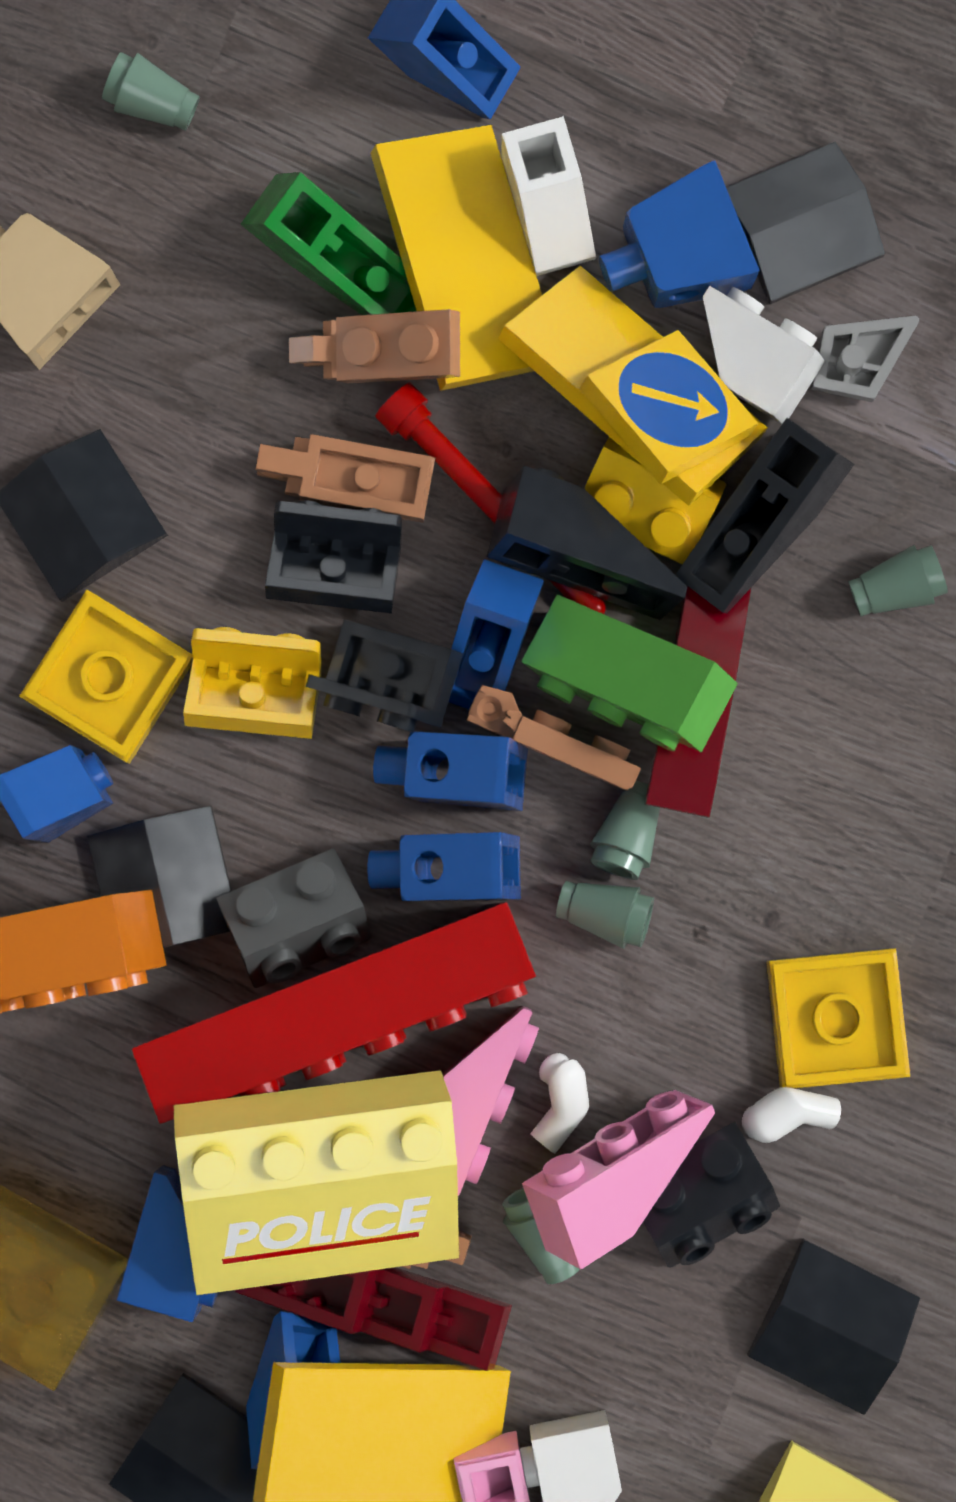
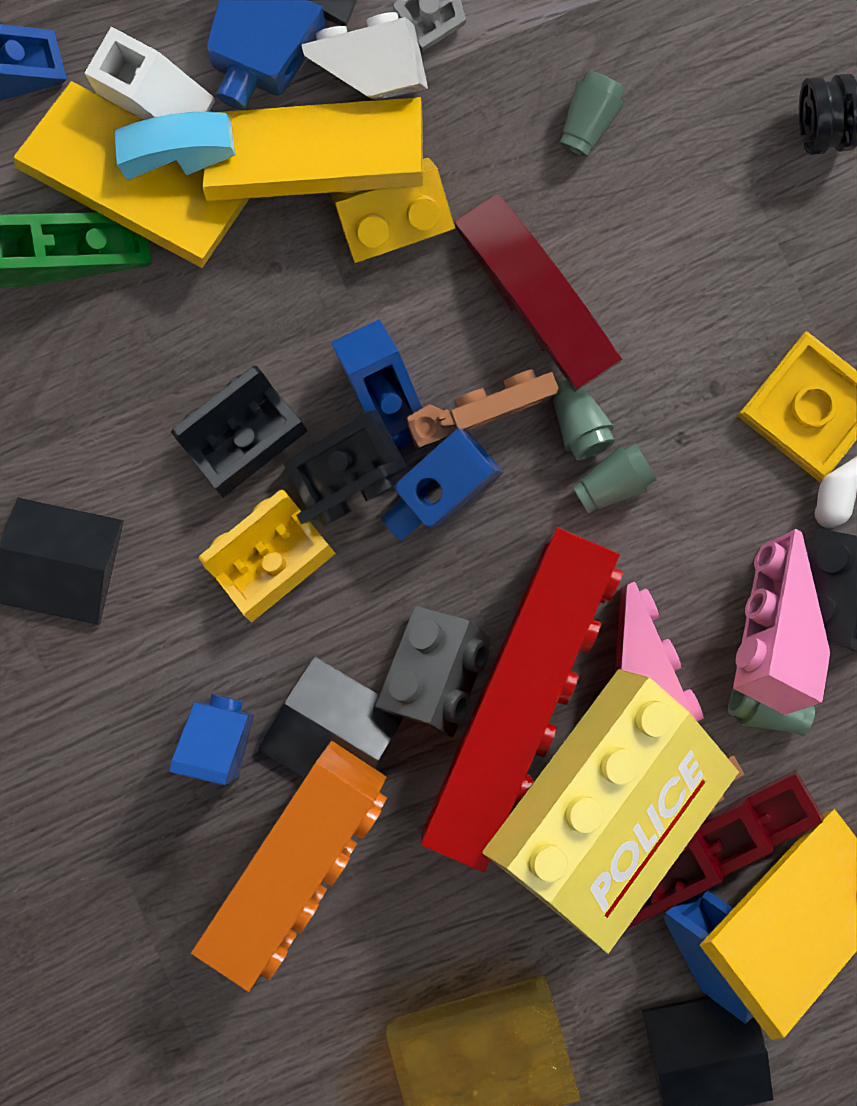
camera: 45 degrees left, 0 degrees up
yellow tile [19,590,193,764] -> none
blue slope [117,1165,218,1322] -> none
nougat hinge [255,434,435,523] -> none
nougat hinge [289,309,460,383] -> none
blue torso [367,832,521,901] -> none
red piece [375,382,606,614] -> none
black slope [486,466,687,620] -> none
bright green brick [521,594,738,752] -> none
white arm [530,1053,589,1154] -> none
tile [580,330,758,485] -> none
black slope [675,418,855,614] -> none
none -> medium azure slope [114,112,236,180]

